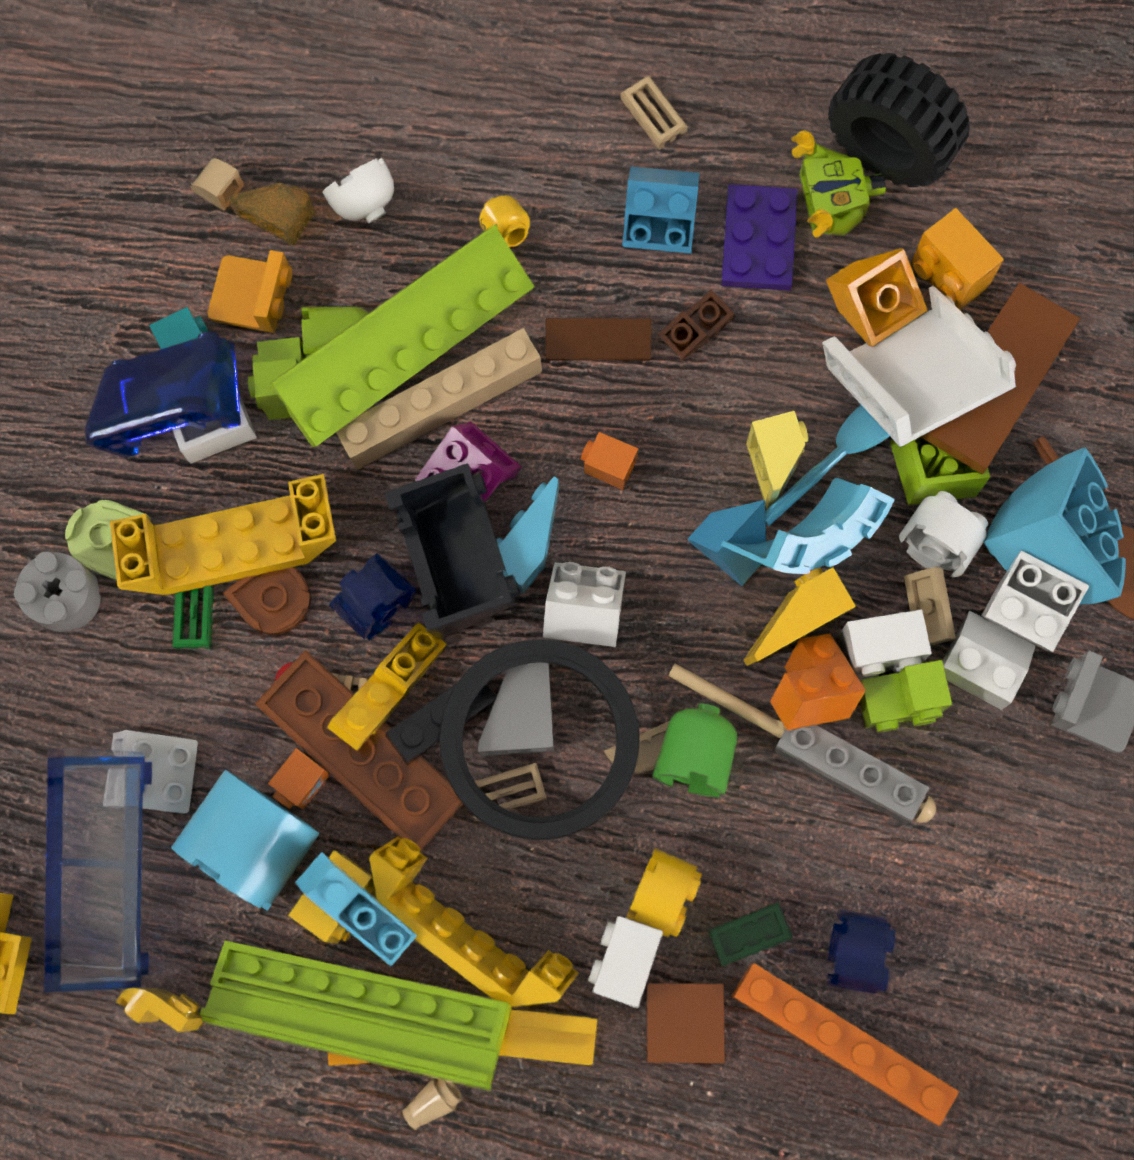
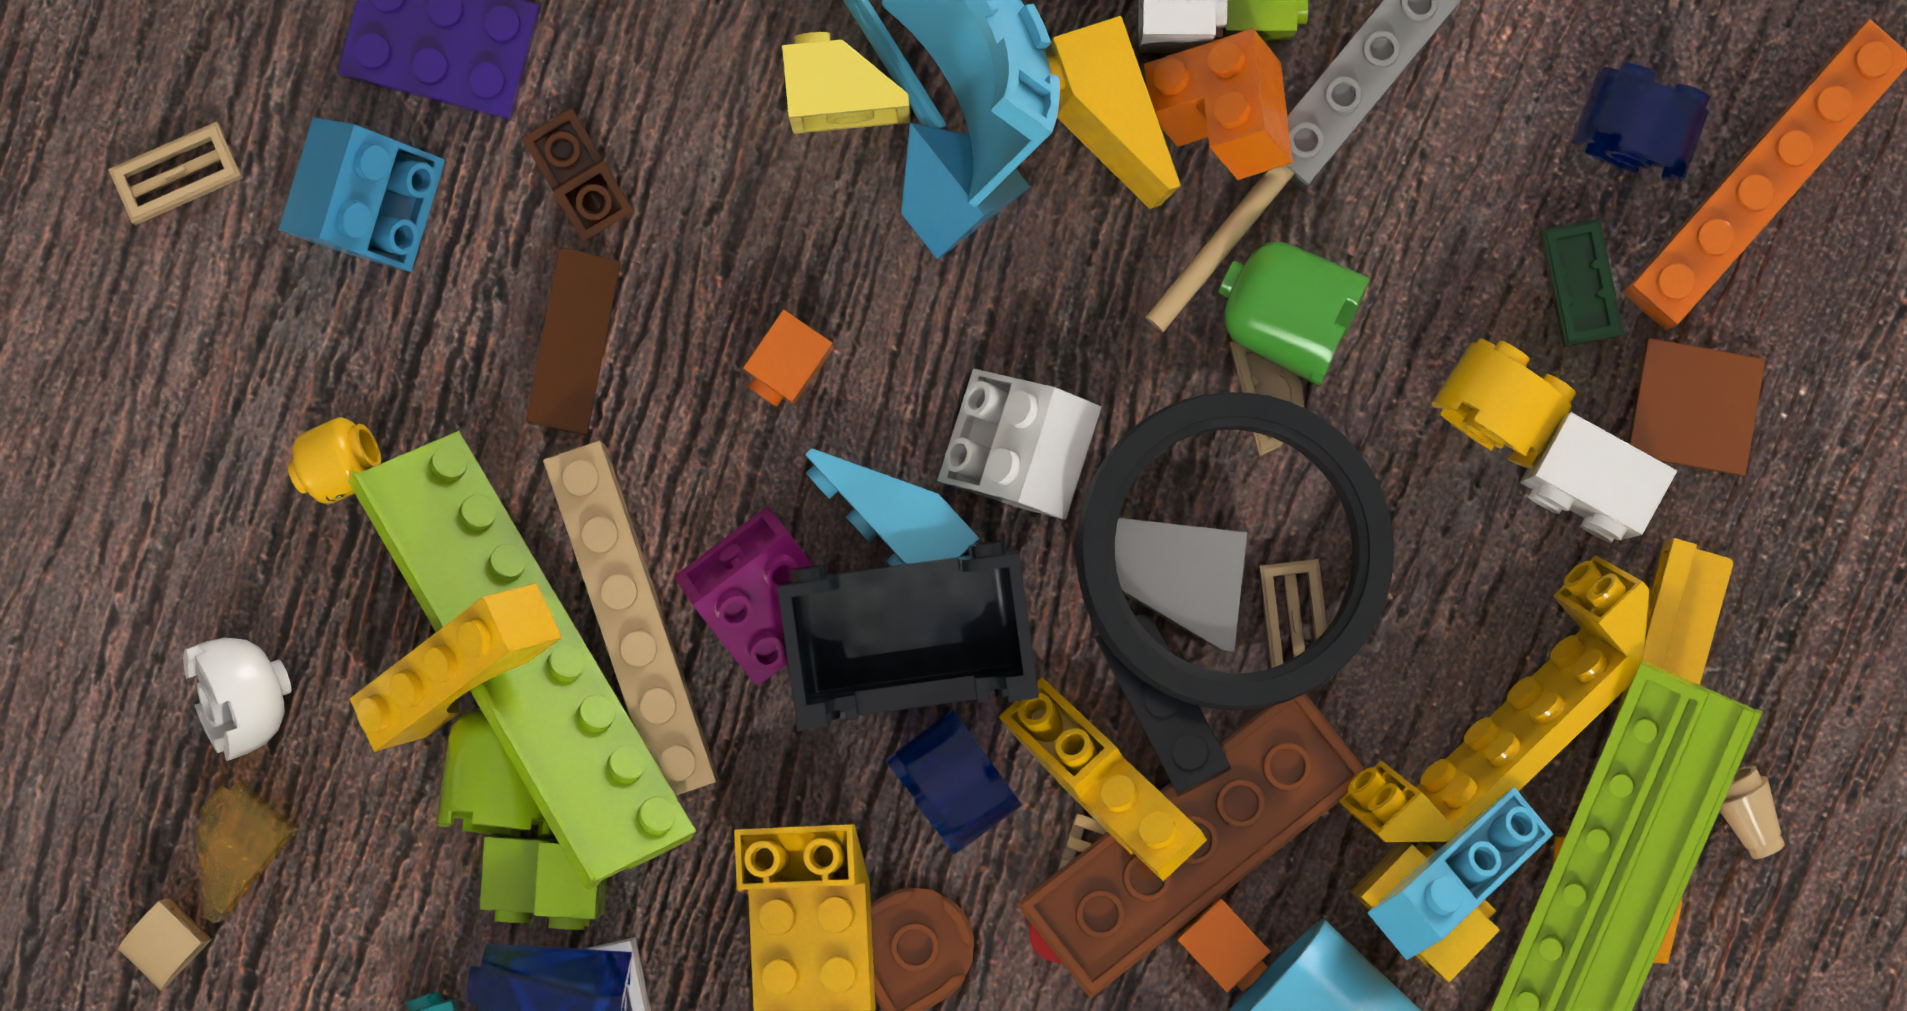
camera: 85 degrees left, 10 degrees up
light orange bracket [207,250,292,333] -> none
none -> yellow arch [349,583,562,752]

